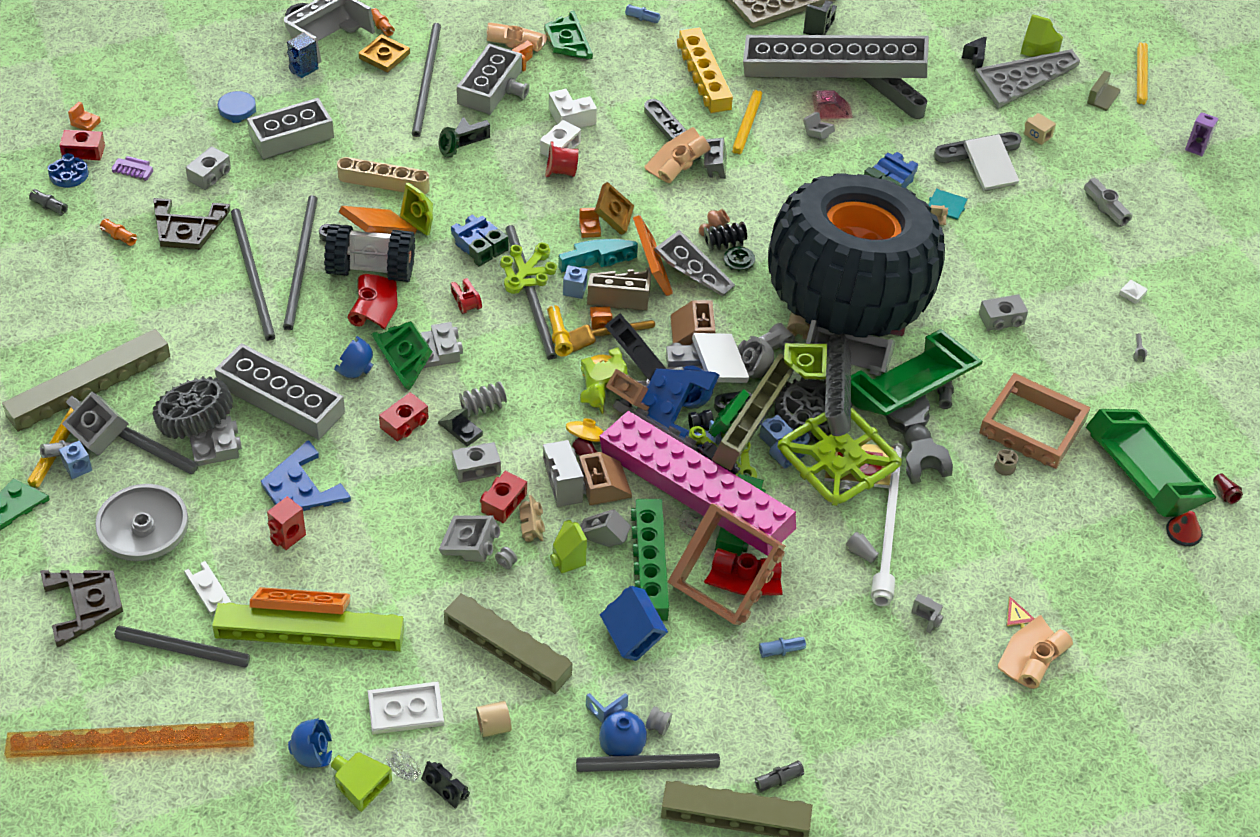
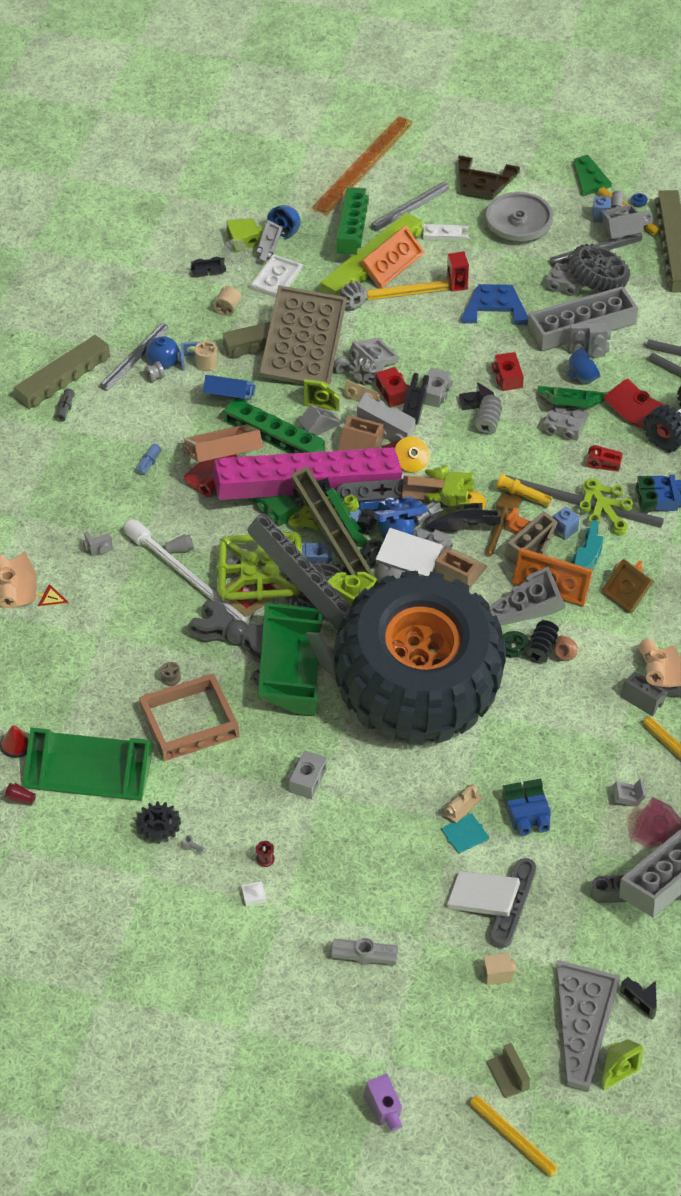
camera: 130 degrees right, 0 degrees up
none -> black gear [136,801,181,844]
none -> tan piece [194,341,218,371]
none -> light grey hinge [256,220,283,265]
none -> dark red bush [256,841,275,867]
none -> dark tan plate [259,285,347,386]
none -> green brick [337,187,369,255]
none -> light grey gear [338,281,368,311]
none -> light grey gear [349,358,377,385]
none -> yellow axle [367,280,450,300]
none -> black hinge [402,373,429,425]
none -> light grey plate [569,322,611,358]
none -> blue plate [631,193,648,207]

